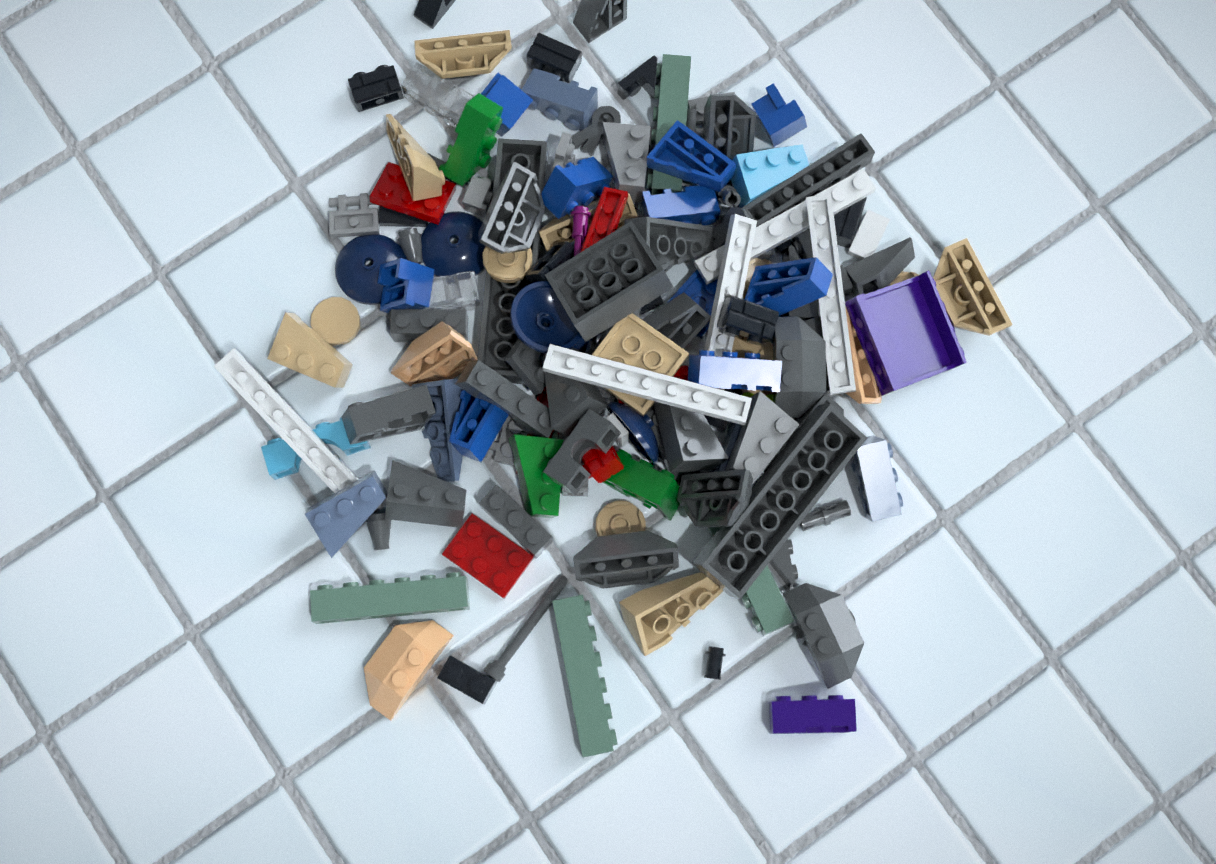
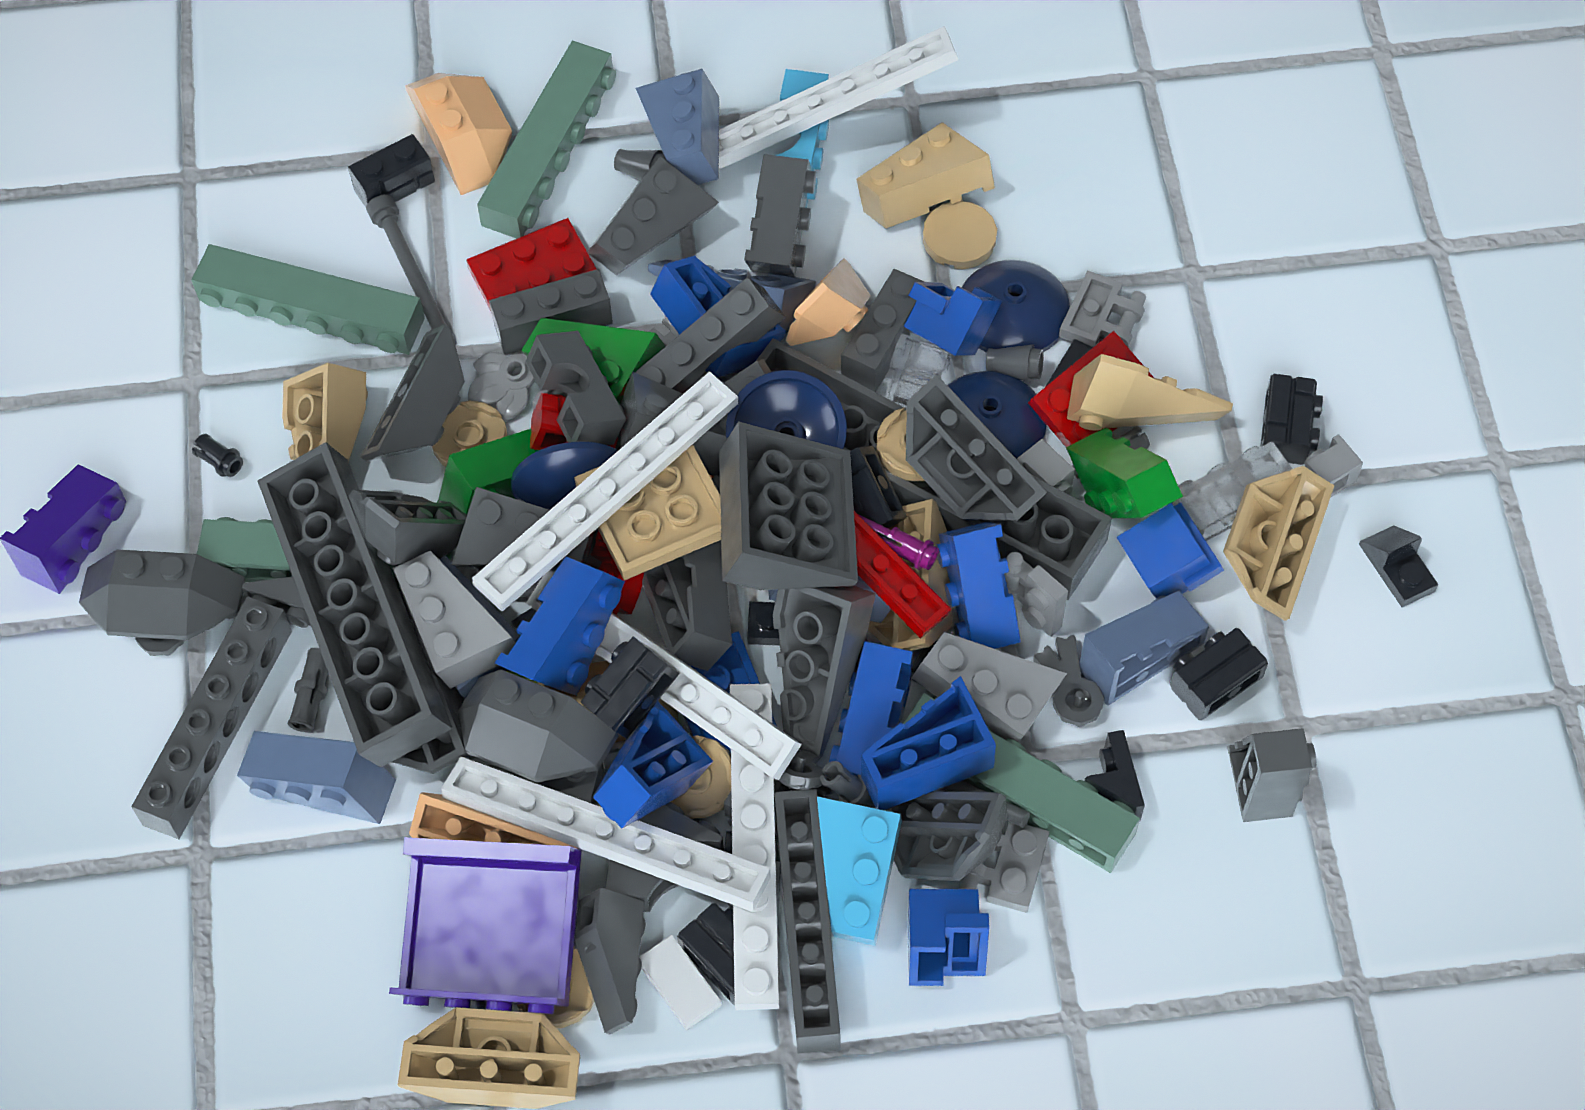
camera: 120 degrees right, 15 degrees down
none -> dark grey brick [131,597,292,840]
none -> light grey plate [468,352,535,423]
none -> light grey brick [1304,434,1363,497]

